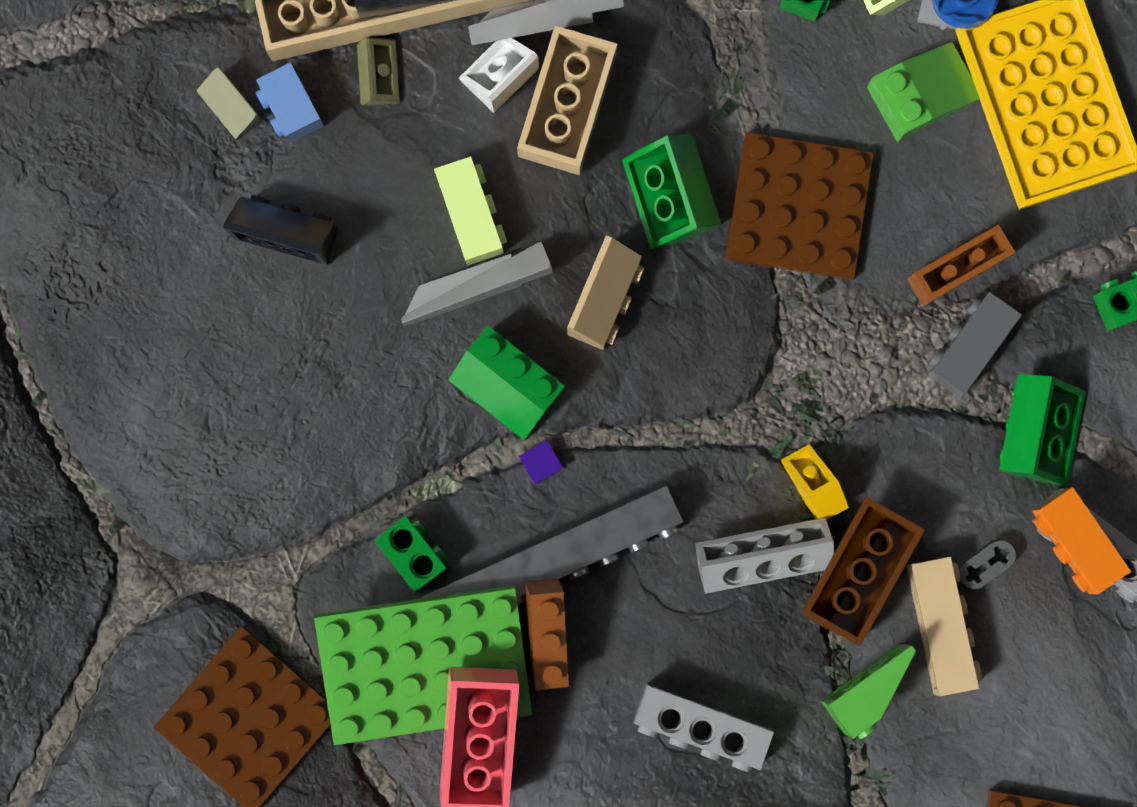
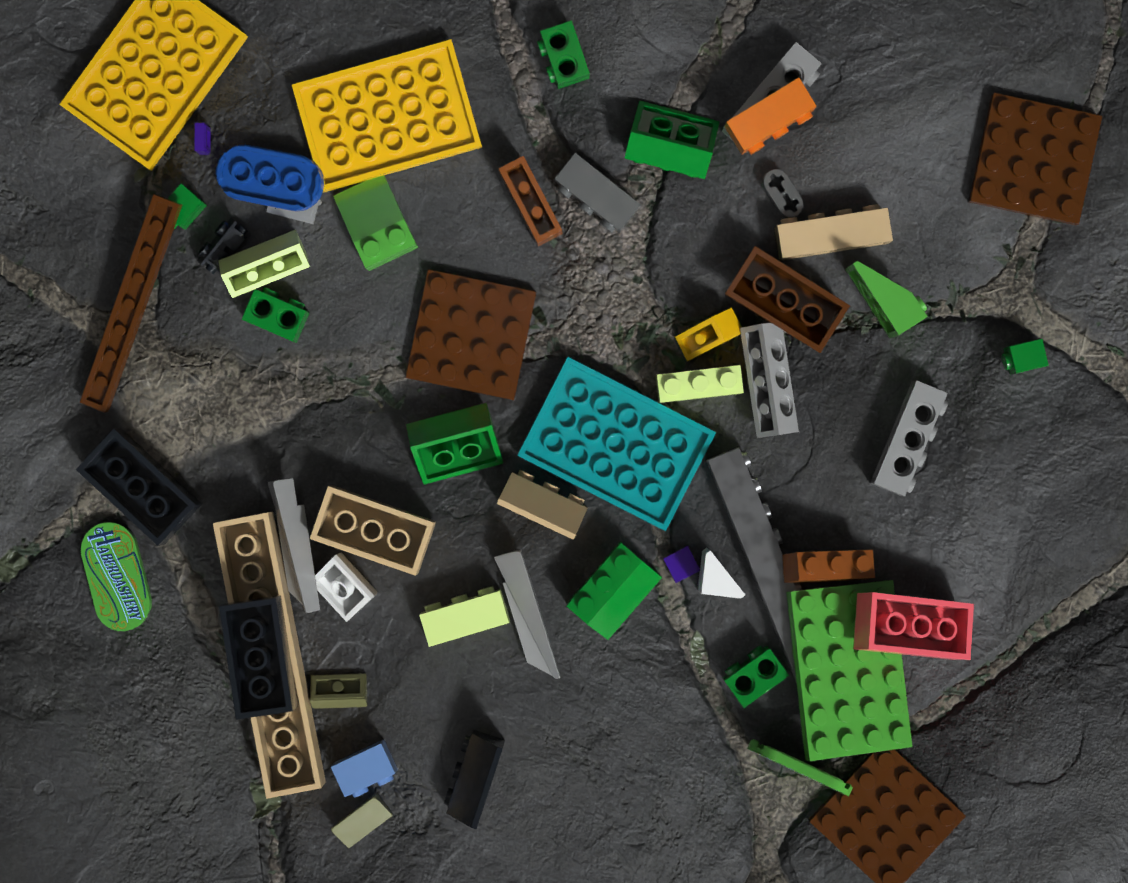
camera: 90 degrees left, 5 degrees up
none -> teal plate [517,357,716,531]
none -> yellowish green brick [656,365,744,403]
none -> white slope [698,548,745,598]
none -> bright green tile [747,739,853,796]

